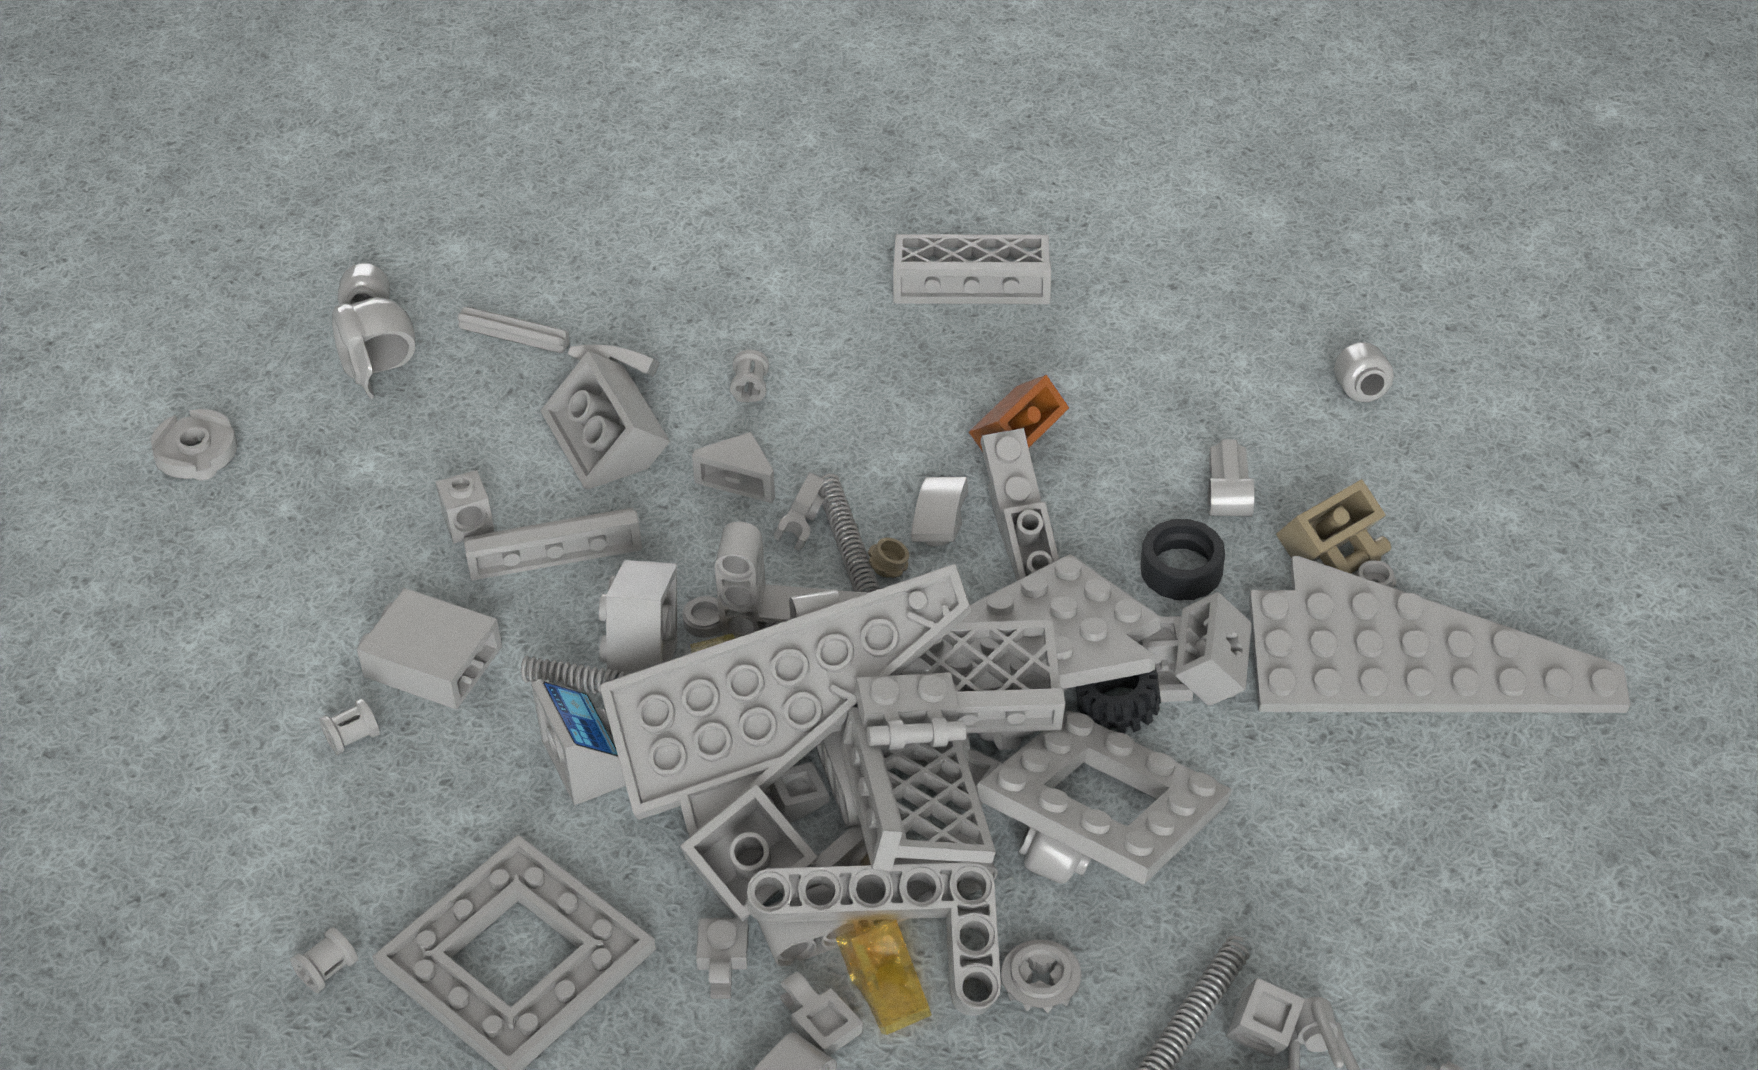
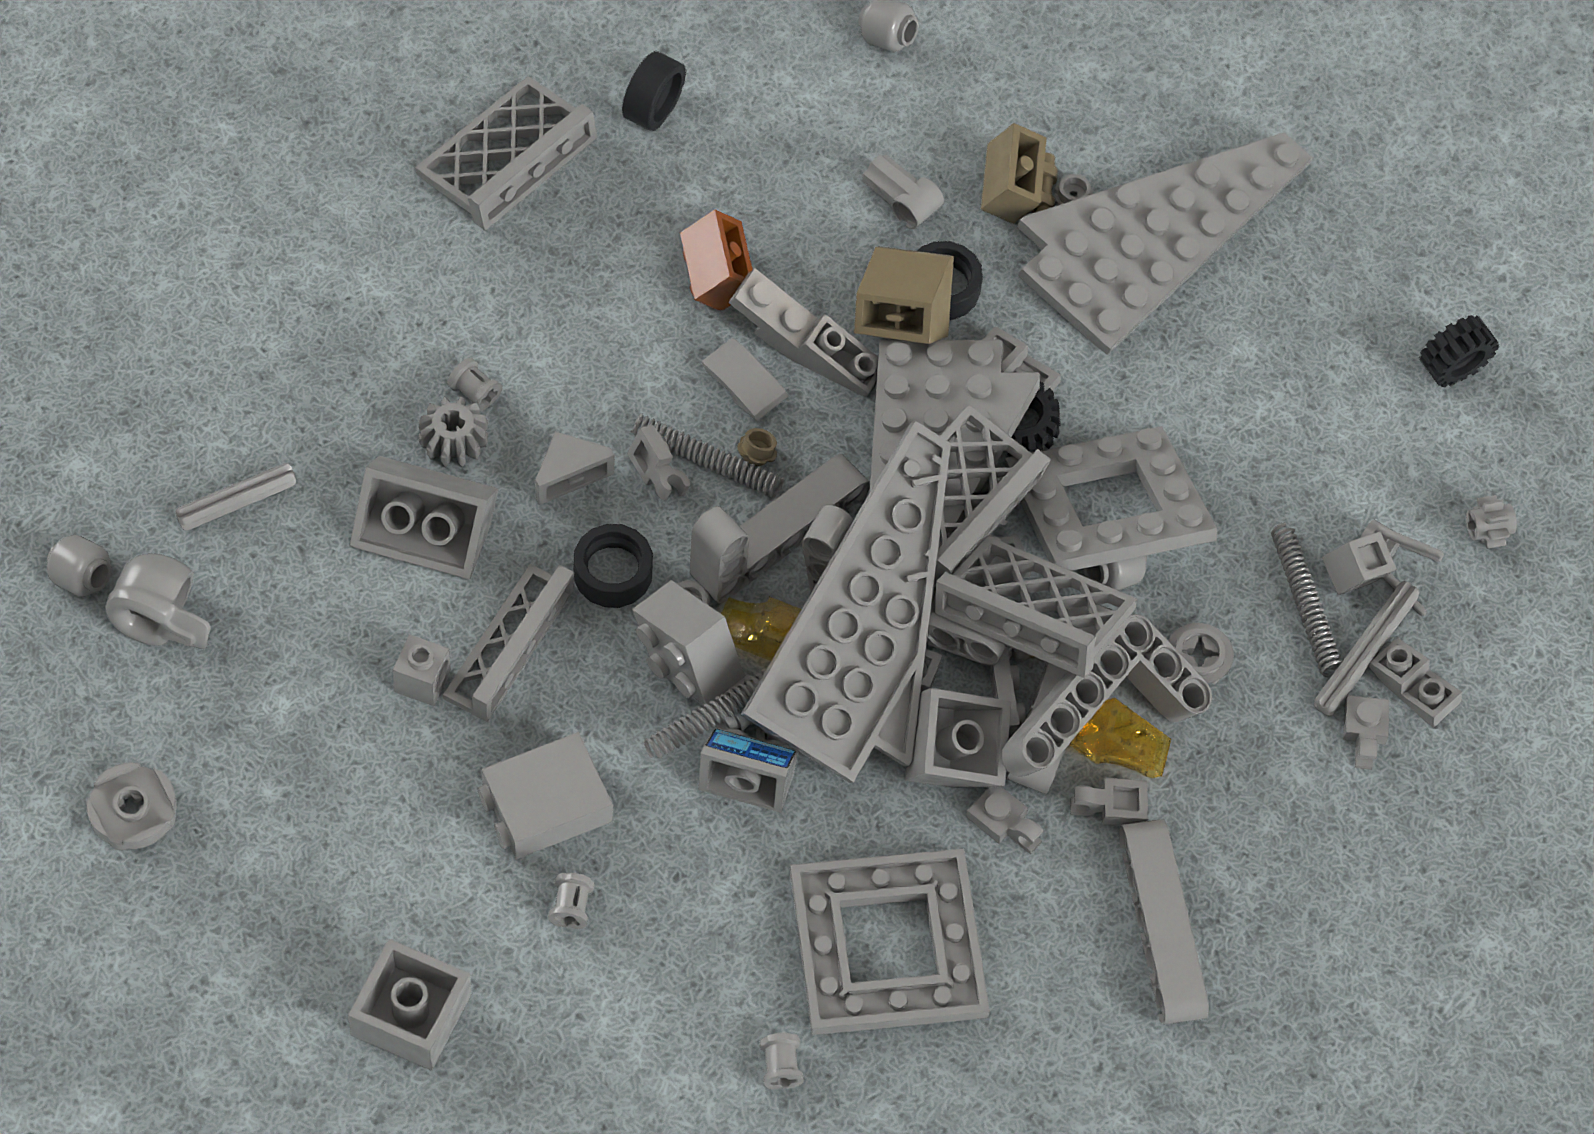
camera: 55 degrees left, 15 degrees up
light grey slope [567,345,660,377] -> none
light grey plate [855,672,966,750] -> none
light grey brick [1175,592,1252,705] -> none
none -> light grey brick [348,939,472,1071]
none -> light grey gear [419,395,488,467]
none -> black tyre [573,524,653,608]
none -> black tyre [622,51,686,131]
none -> dark tan slope [854,246,954,344]
none -> black tyre [1419,315,1499,387]

